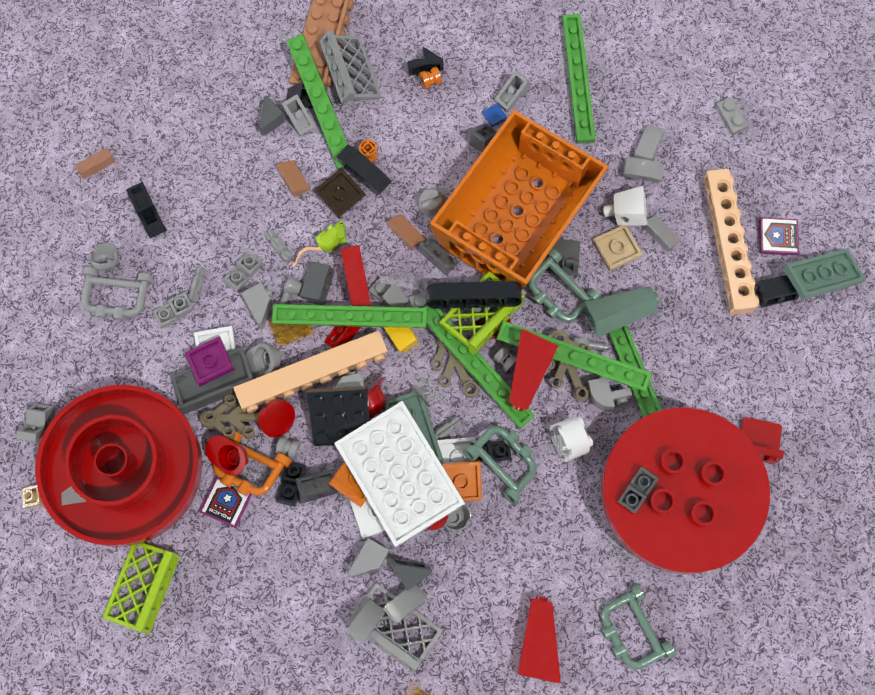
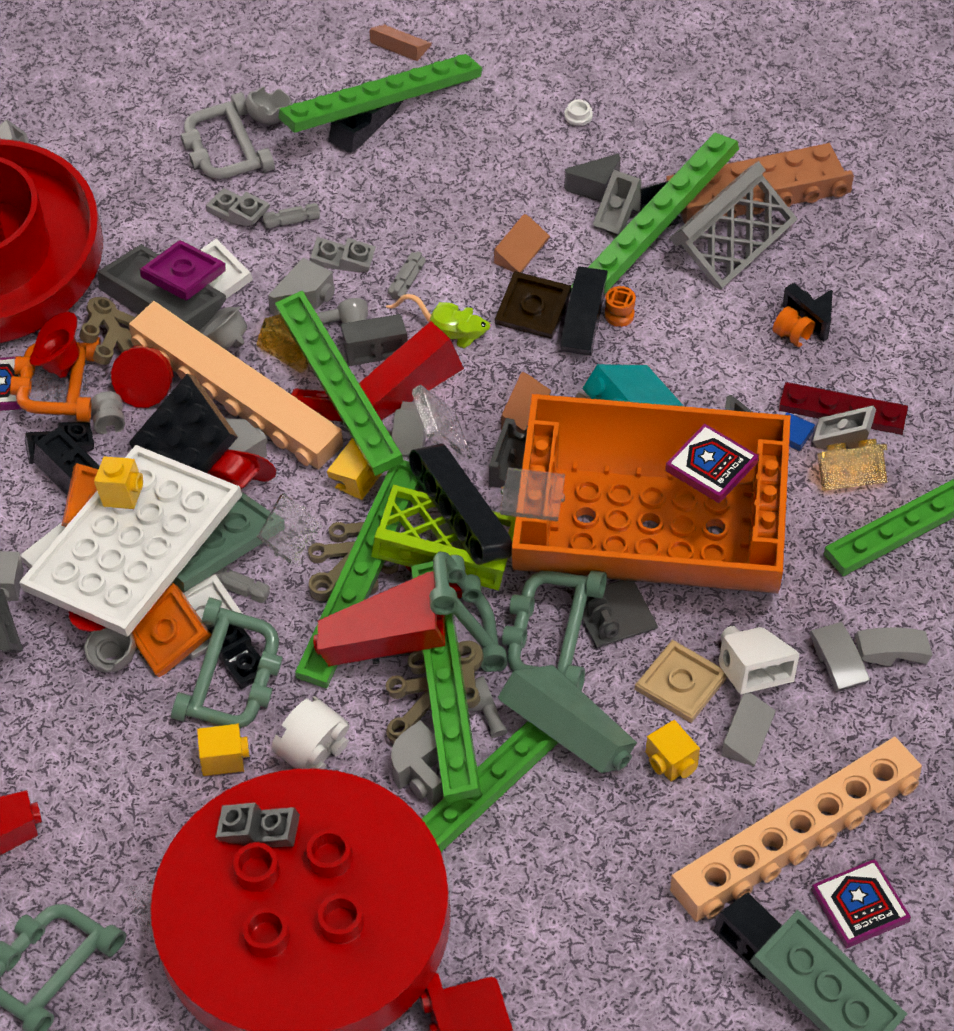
camera: 60 degrees right, 20 degrees down
none -> yellow brick [94,456,143,509]
none -> yellow brick [197,724,250,776]
none -> bright green plate [279,54,482,133]
none -> sand green bar [429,551,507,672]
none -> clear piece [500,468,565,521]
none -> white plate [565,100,593,126]
none -> teal brick [582,364,683,406]
none -> yellow brick [645,719,700,782]
none -> tile [665,424,759,503]
none -> dark red plate [779,382,908,435]
none -> clear yellow bracket [817,439,888,491]

